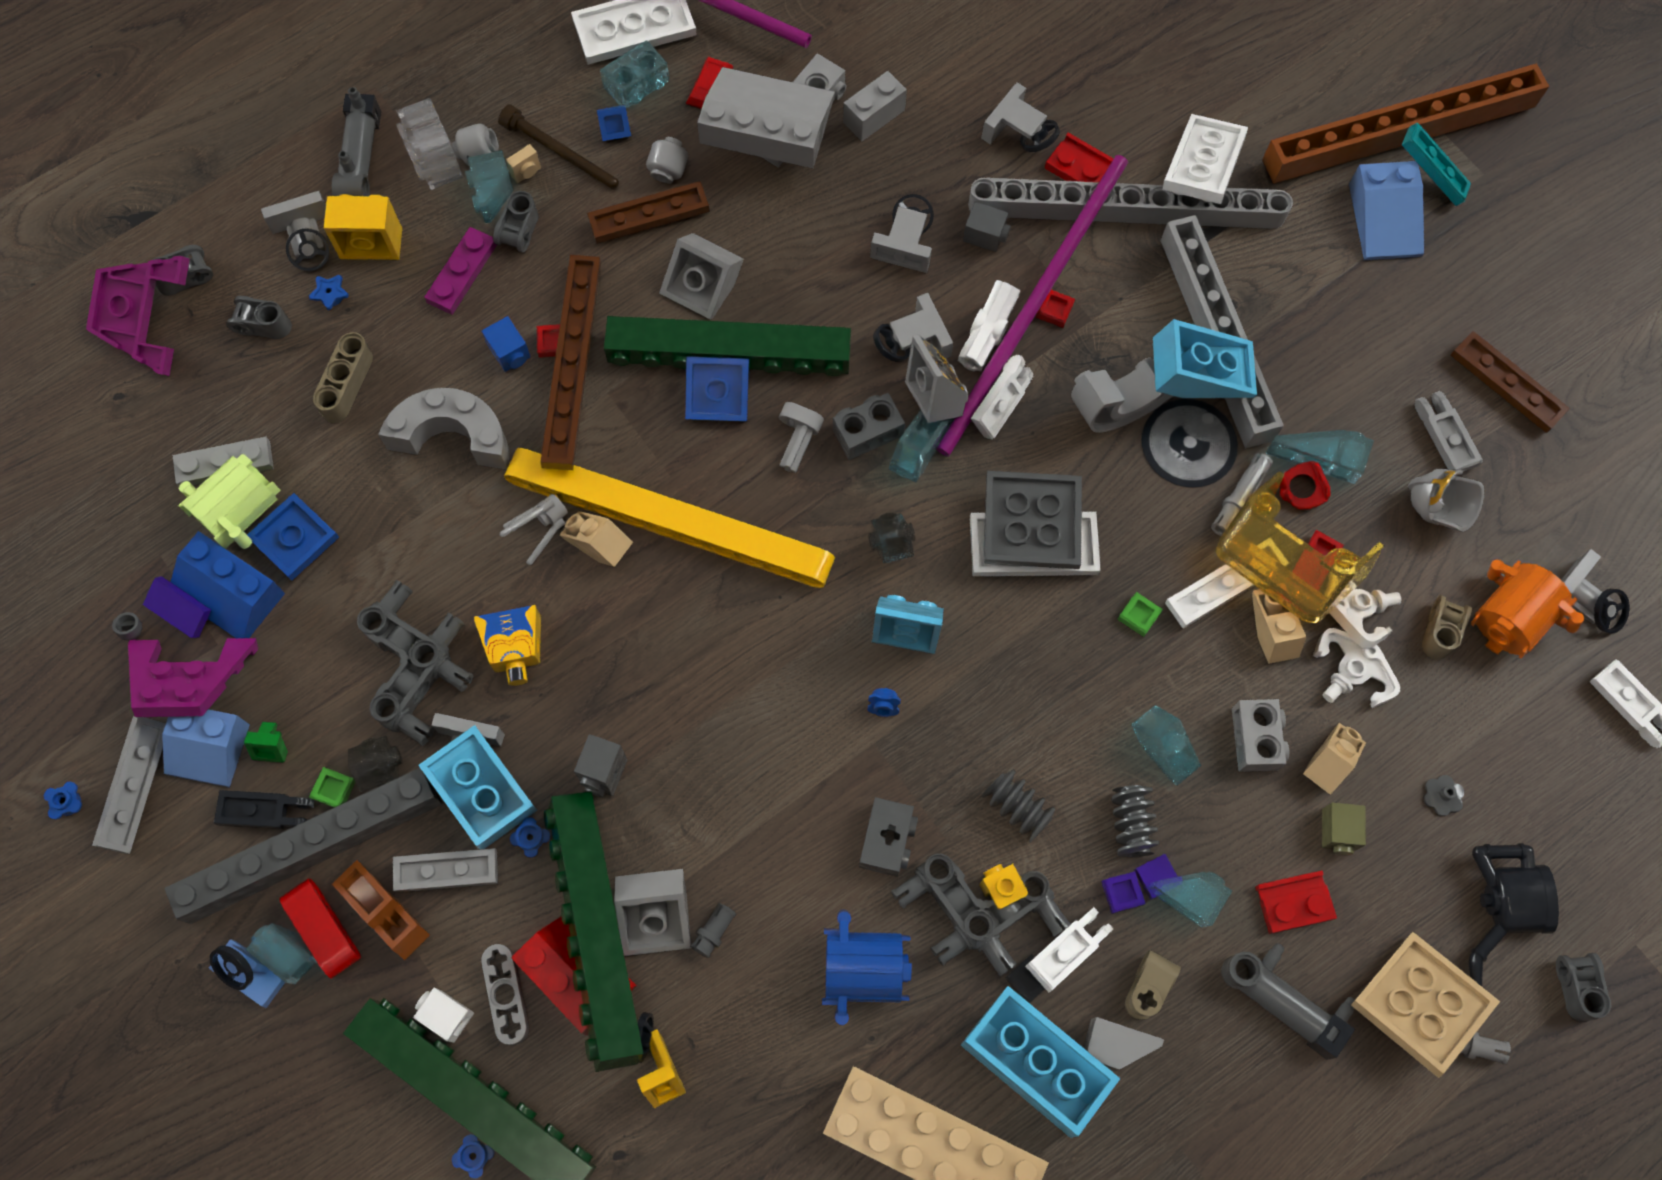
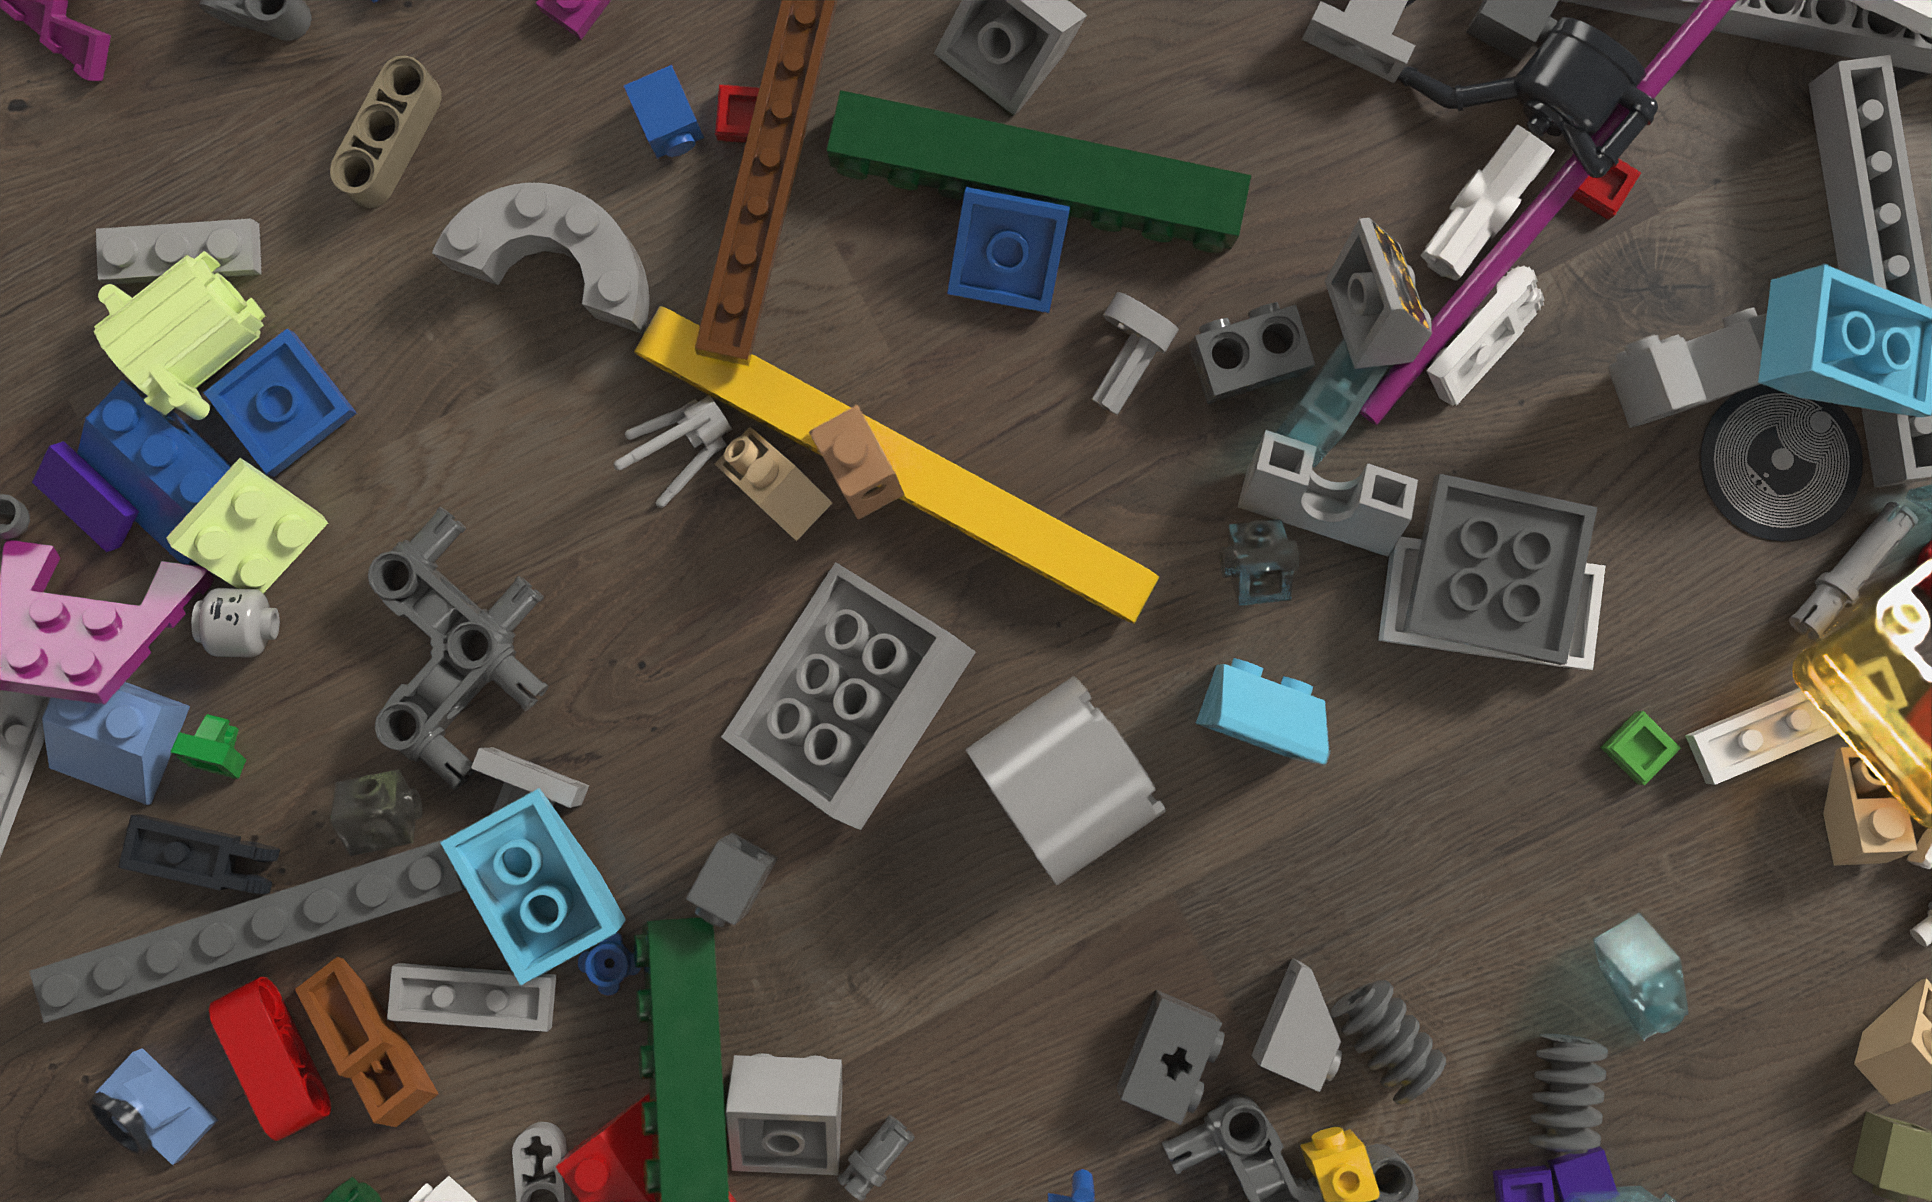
camera: 10 degrees right, 15 degrees up
clear light blue slope [246,923,317,985] -> none
bright green tile [309,767,356,808] -> none
torso [474,605,541,686] -> none
blue plate [867,688,901,717] -> none
light grey piece [873,293,953,362] -> none
light grey brick [1232,699,1289,772] -> none
none -> yellowish green plate [166,458,328,594]
none -> light grey head [191,588,280,657]
none -> light grey slope [721,562,976,830]
none -> medium nougat torso [809,405,905,520]
none -> light grey brick [965,676,1166,886]
none -> light grey arch [1238,430,1418,557]
none -> light grey slope [1251,958,1342,1092]
none -> black piece [1398,17,1658,178]

